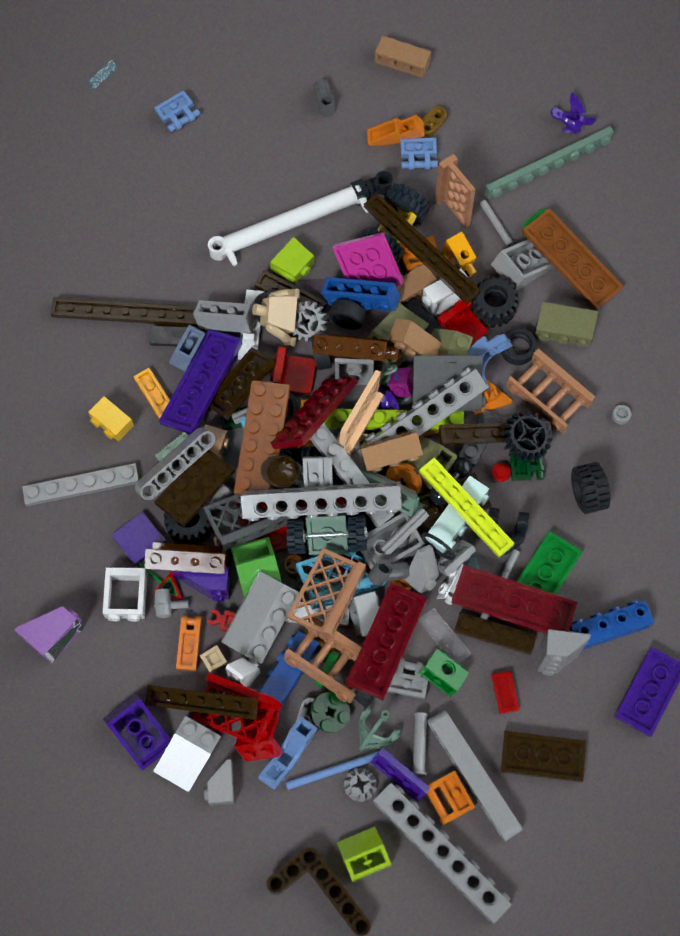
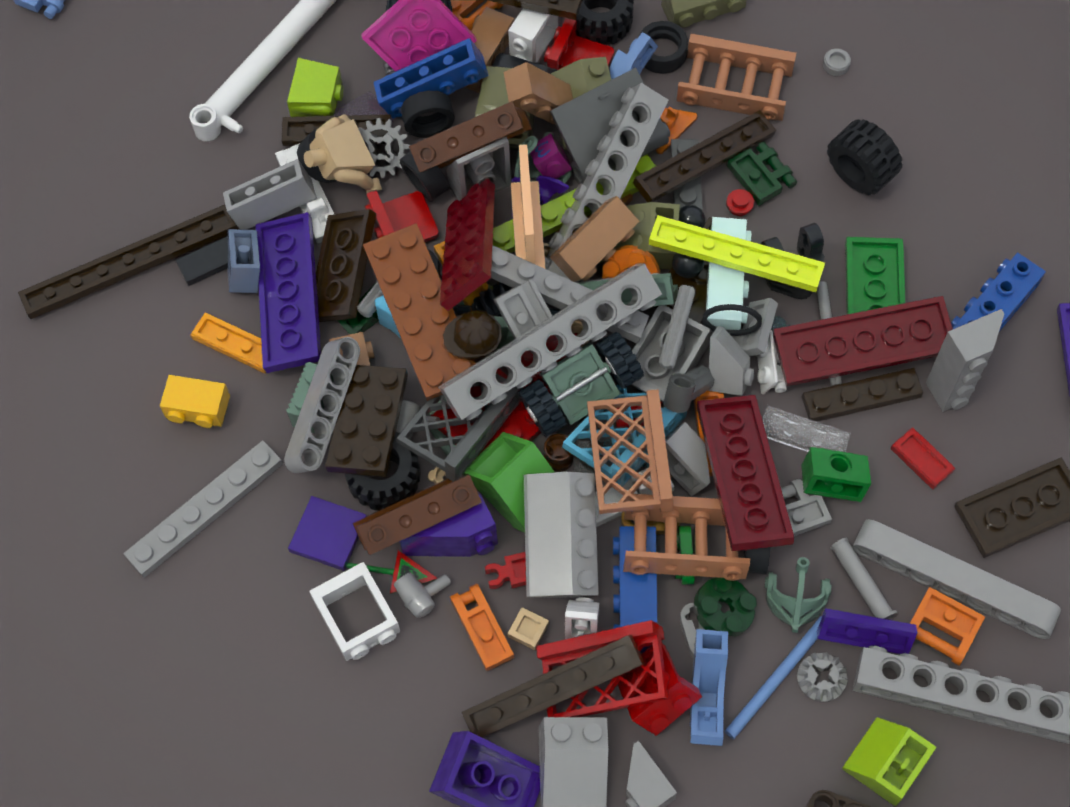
camera: 30 degrees left, 5 degrees down
medium lavender slope [15,606,84,664] -> none
black gear [500,411,553,462] -> none

